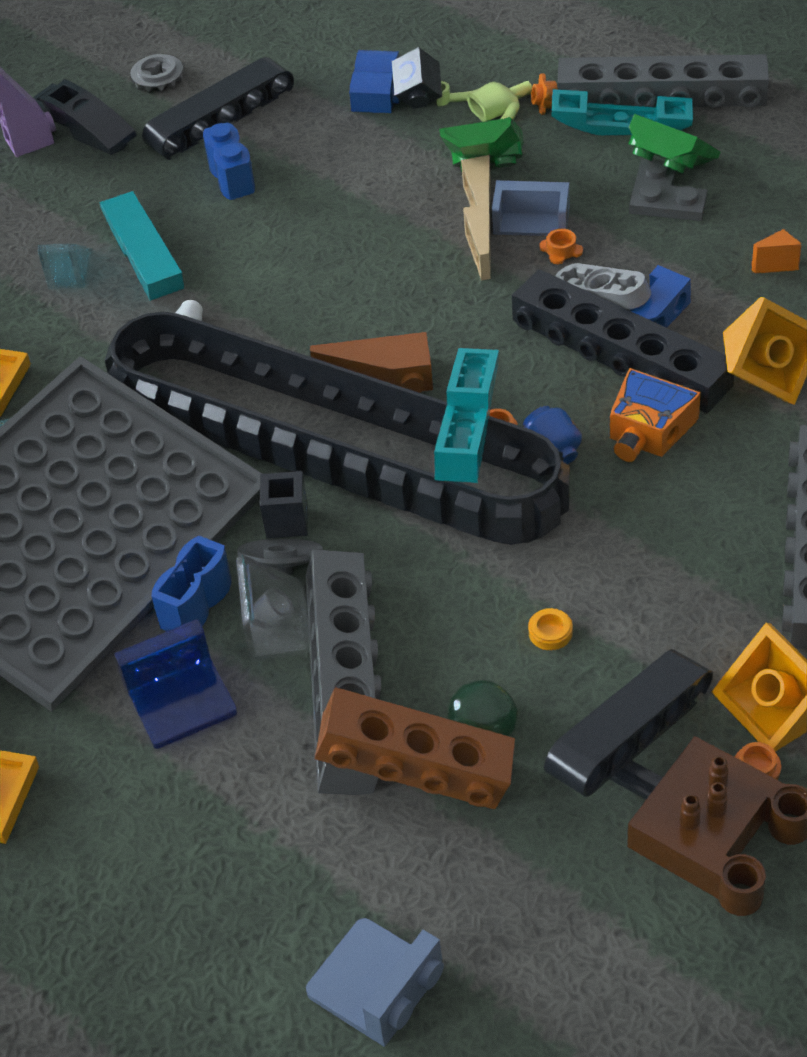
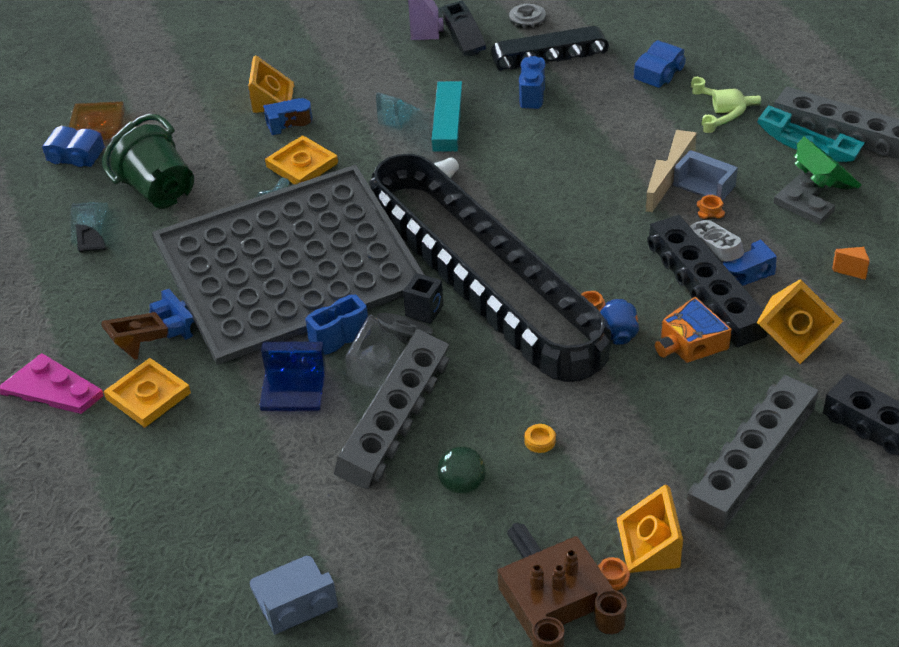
camera: 25 degrees right, 5 degrees down
dark orange slope [310,332,433,393] -> none
dark orange brick [314,687,515,809] -> none
black brick [392,47,442,109] -> none
teal slope [434,348,499,483] -> none
green slope [439,117,524,172] -> none
orange plate [531,73,558,115] -> none
black beam [544,649,713,797] -> none

